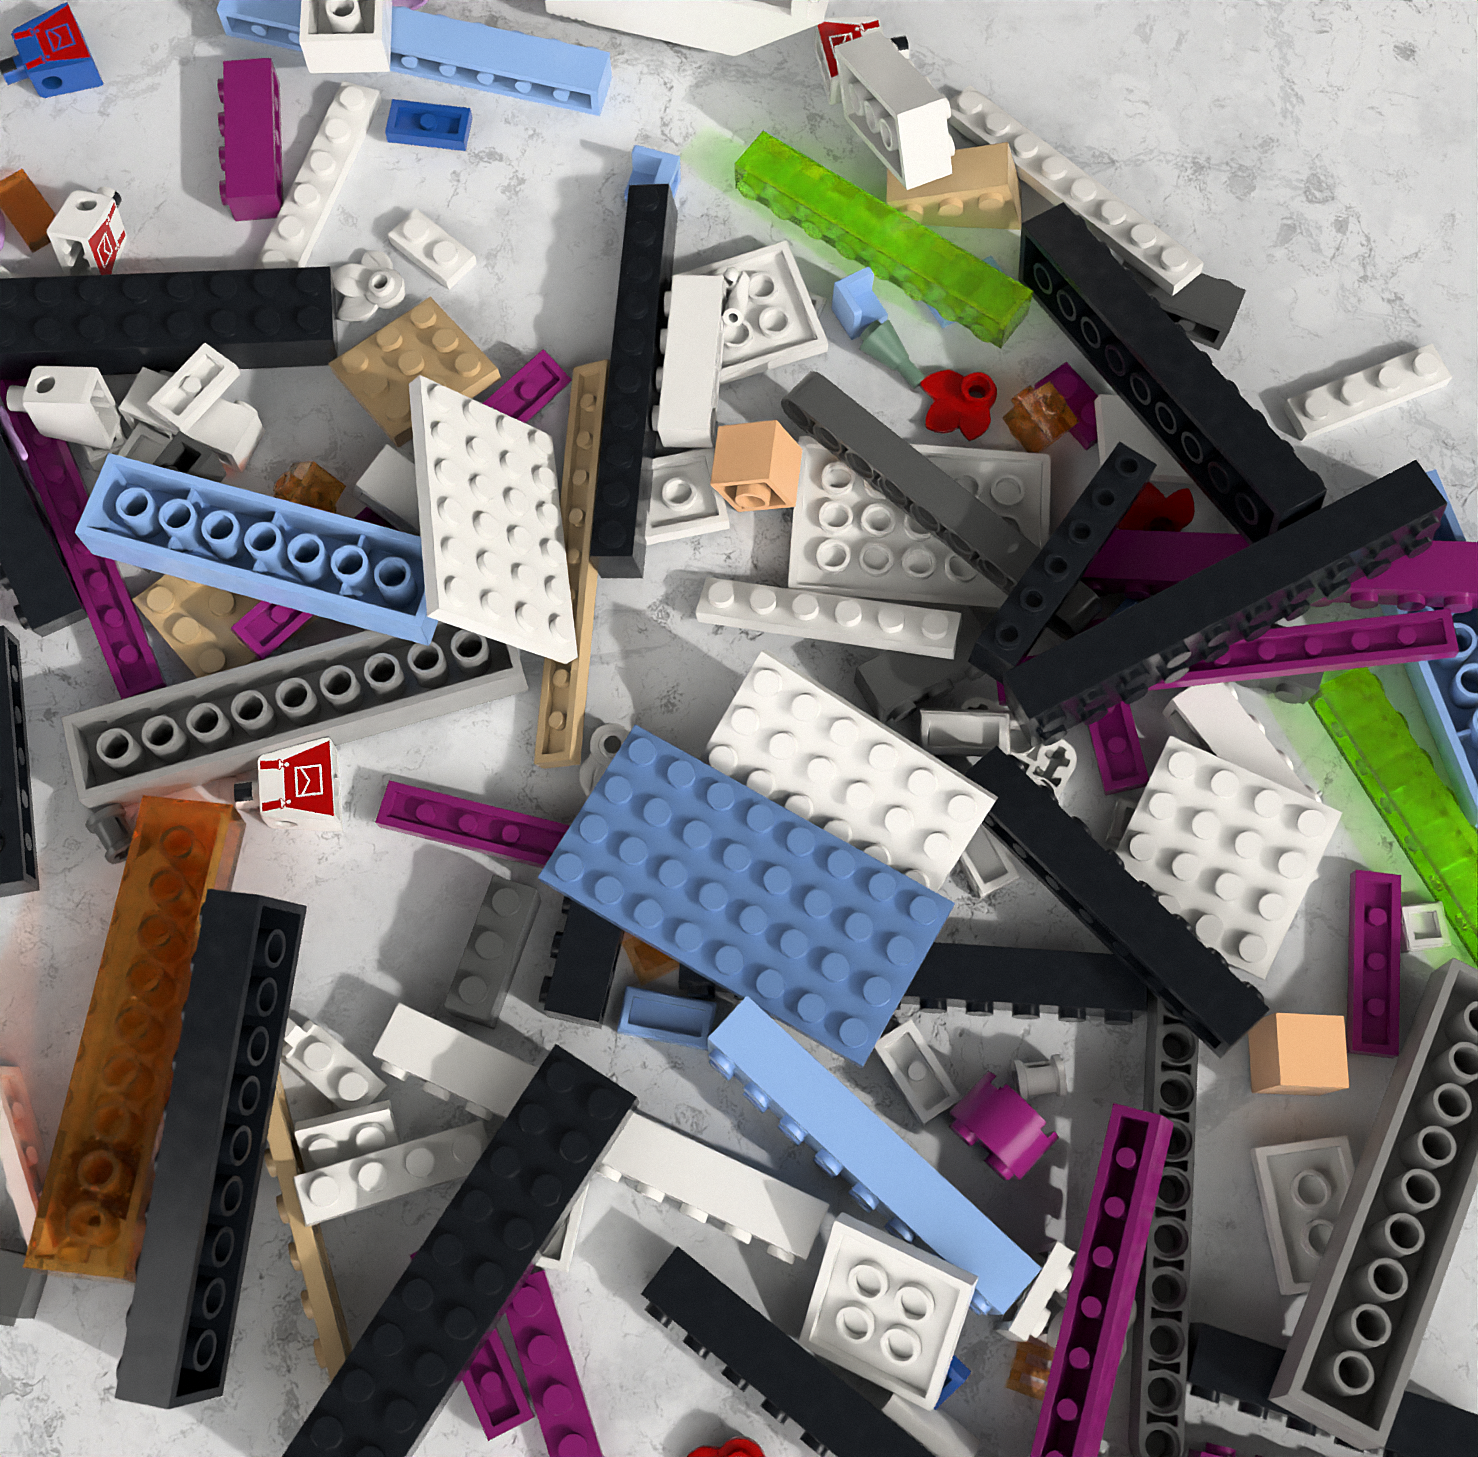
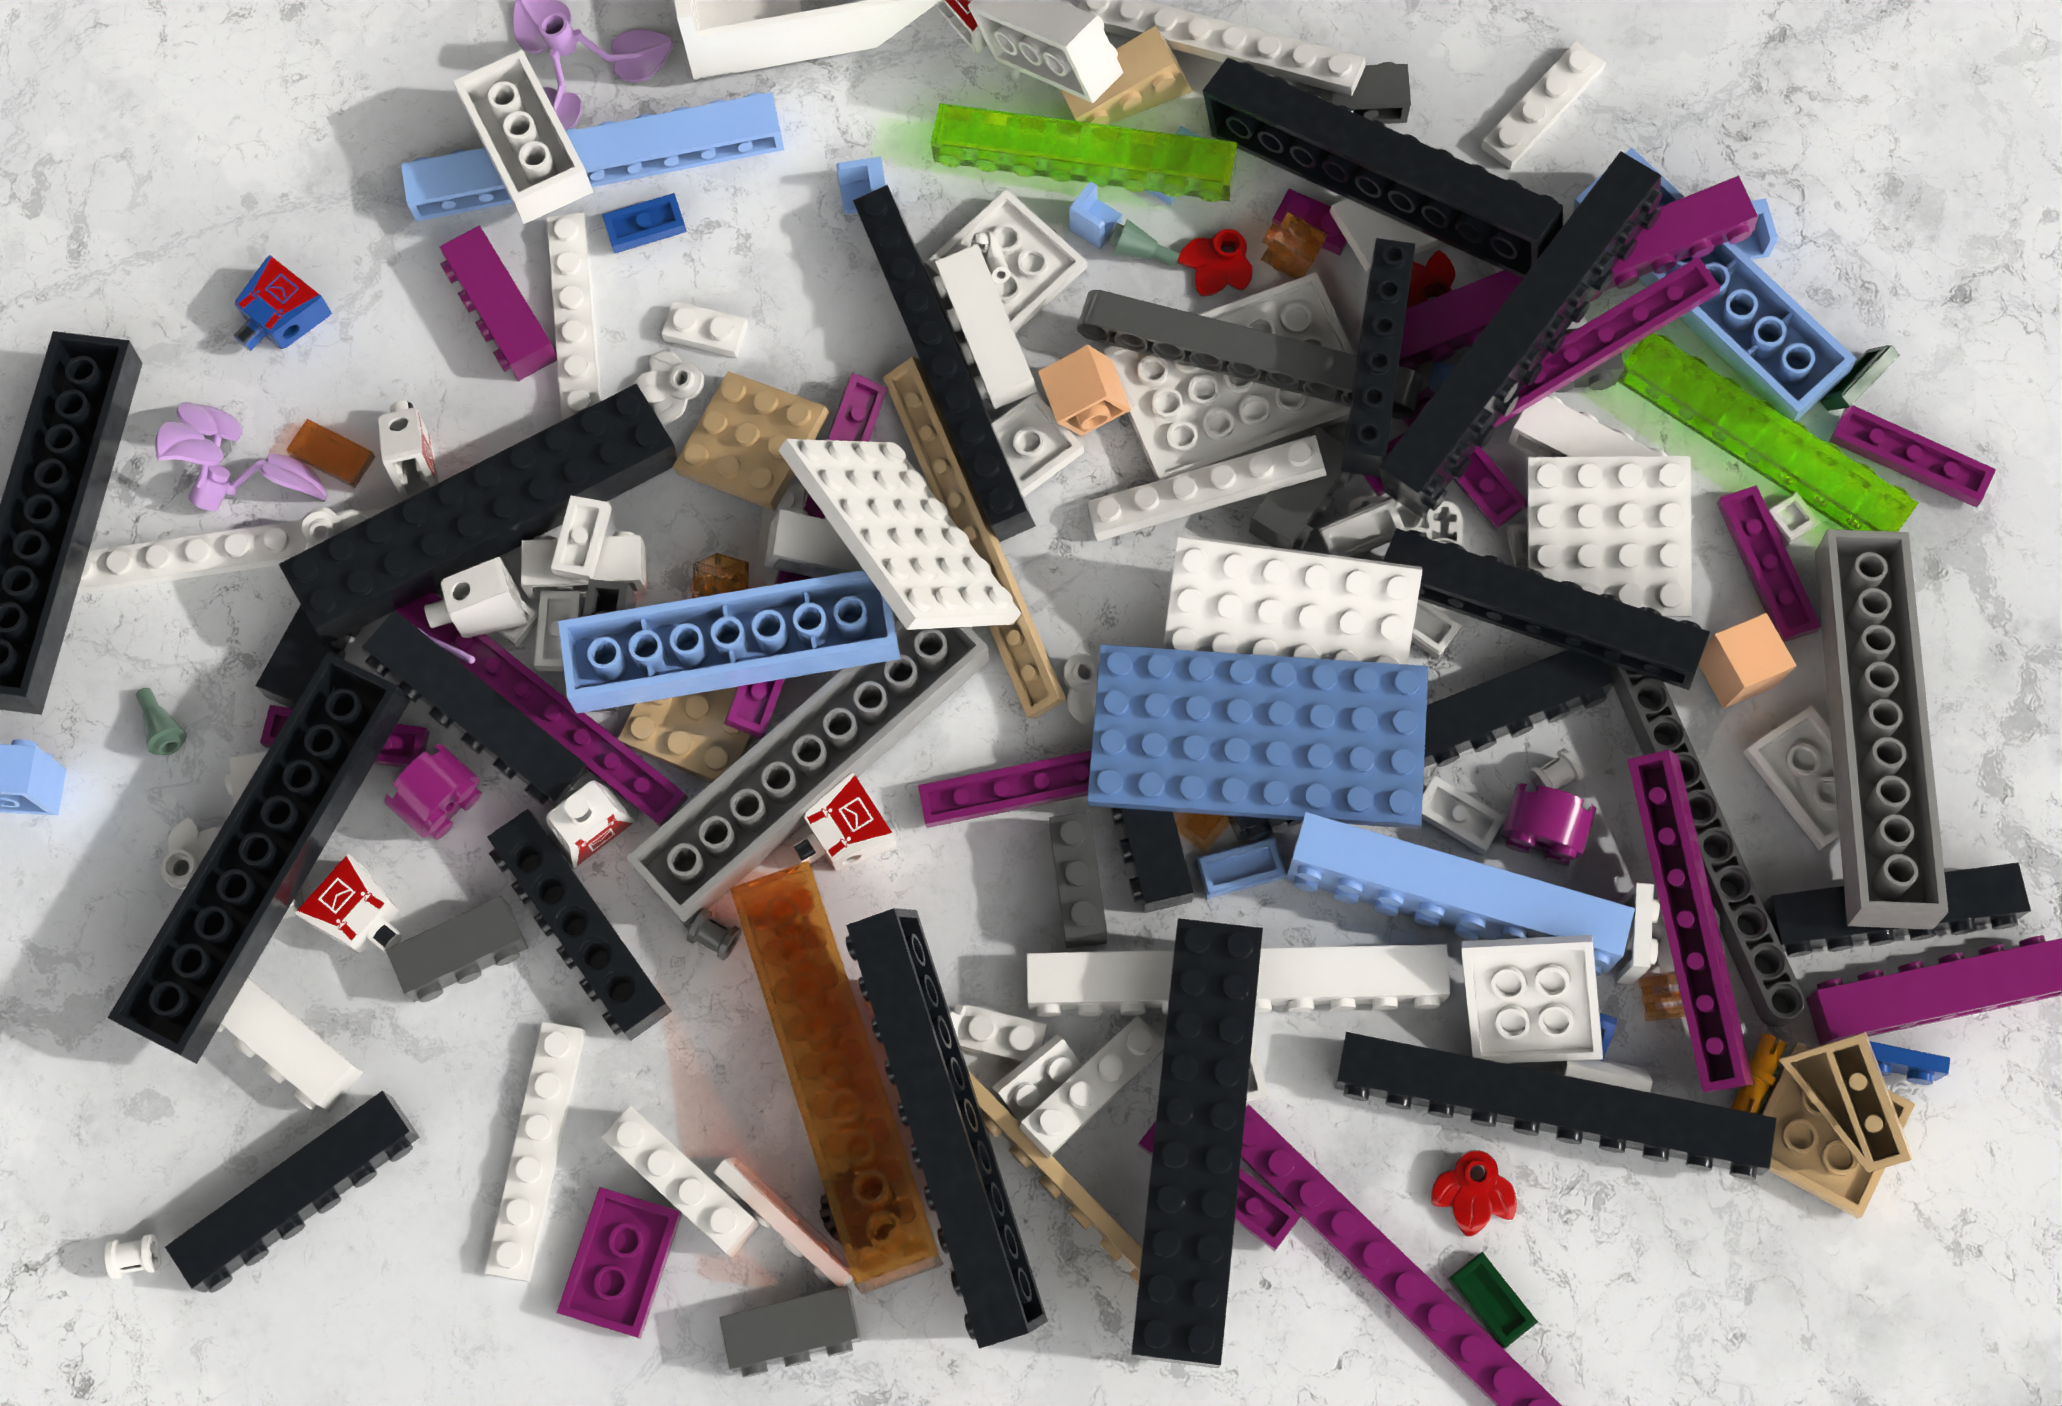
camera: 20 degrees left, 0 degrees up
none -> white torso [546,780,636,868]

